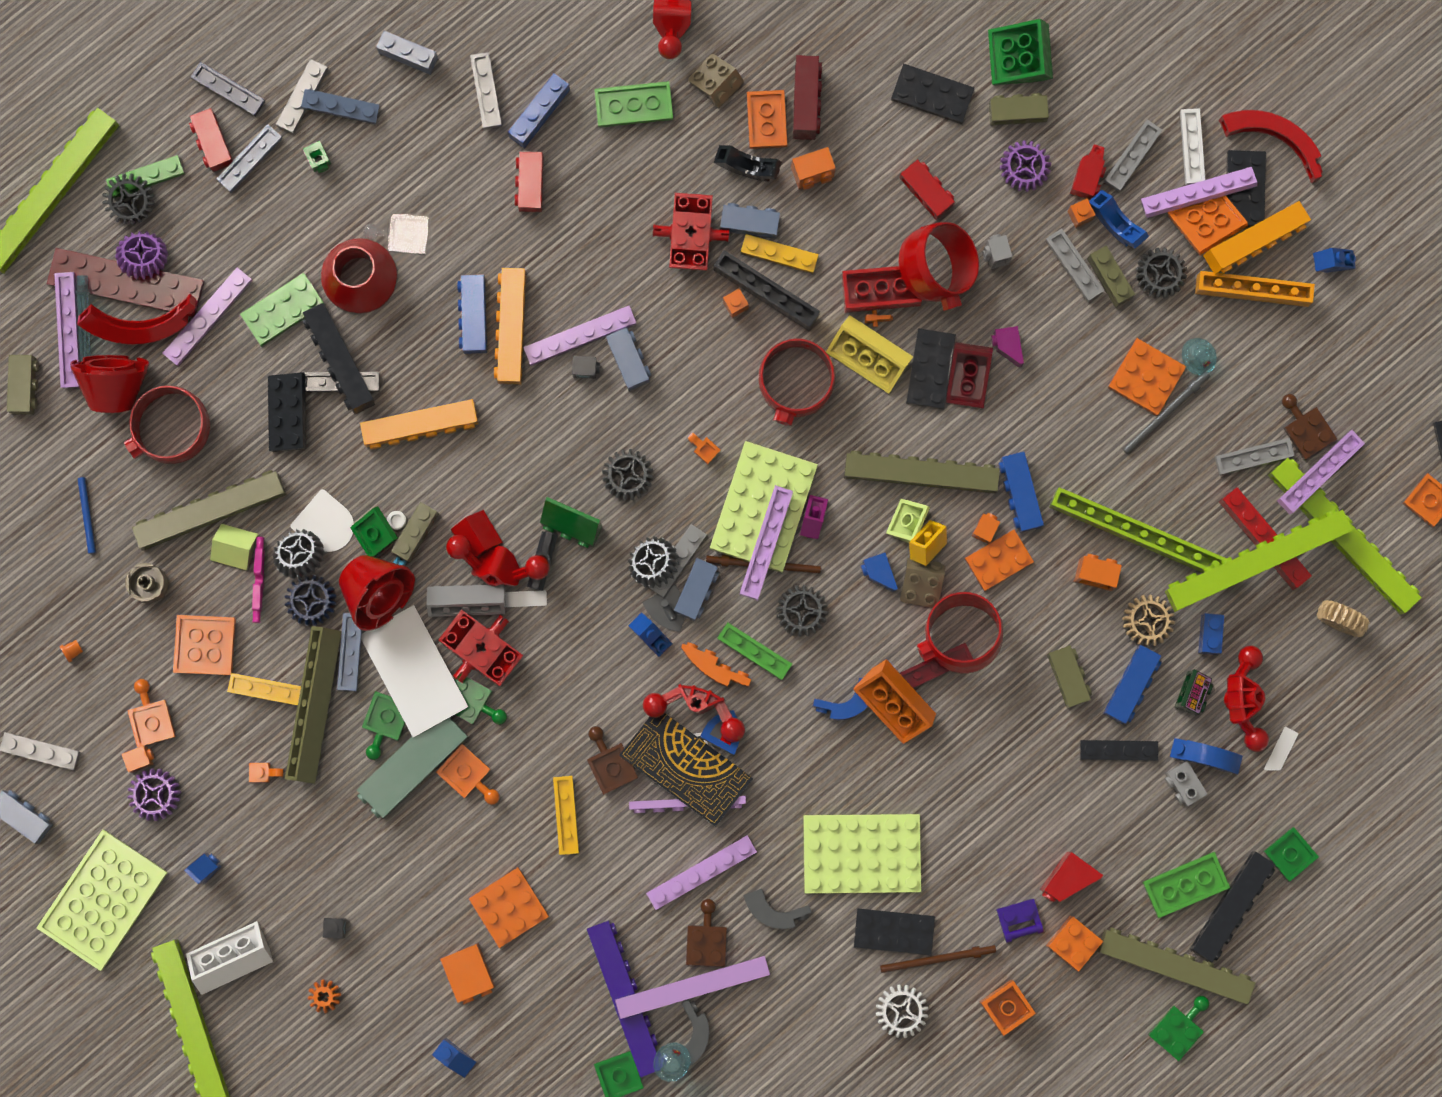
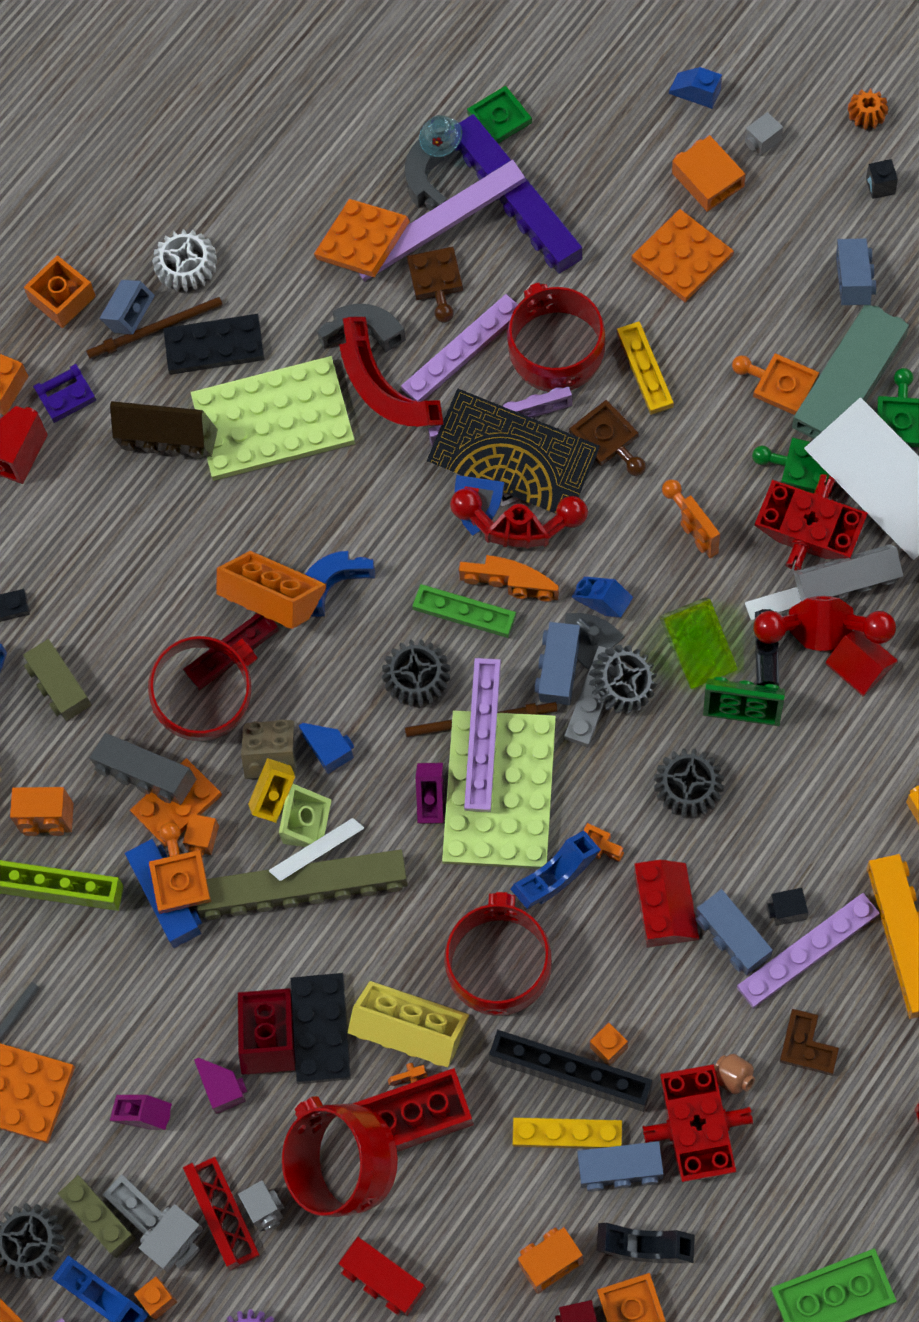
camera: 175 degrees right, 15 degrees down
none -> dark grey brick [89,733,197,805]
none -> sand blue brick [99,280,155,334]
none -> magenta slope [109,1095,172,1130]
none -> dark brown slope [110,401,218,458]
none -> light grey brick [138,1204,203,1273]
none -> orange plate [149,822,211,914]
none -> red fence [183,1156,260,1271]
none -> white sticker [269,818,364,881]
none -> orange plate [314,199,410,278]
none -> red arch [339,317,444,427]
none -> red cylinder [507,282,605,392]
none -> blue arch [510,830,601,909]
none -> red slope [634,859,699,948]
none -> clear neon green slope [659,597,738,689]
none -> orange plate [662,479,720,558]
none -> nougat head [714,1054,755,1095]
none -> light grey brick [745,112,783,156]
none -> reddish brown plate [780,1009,839,1076]
none -> sand blue brick [836,238,876,305]

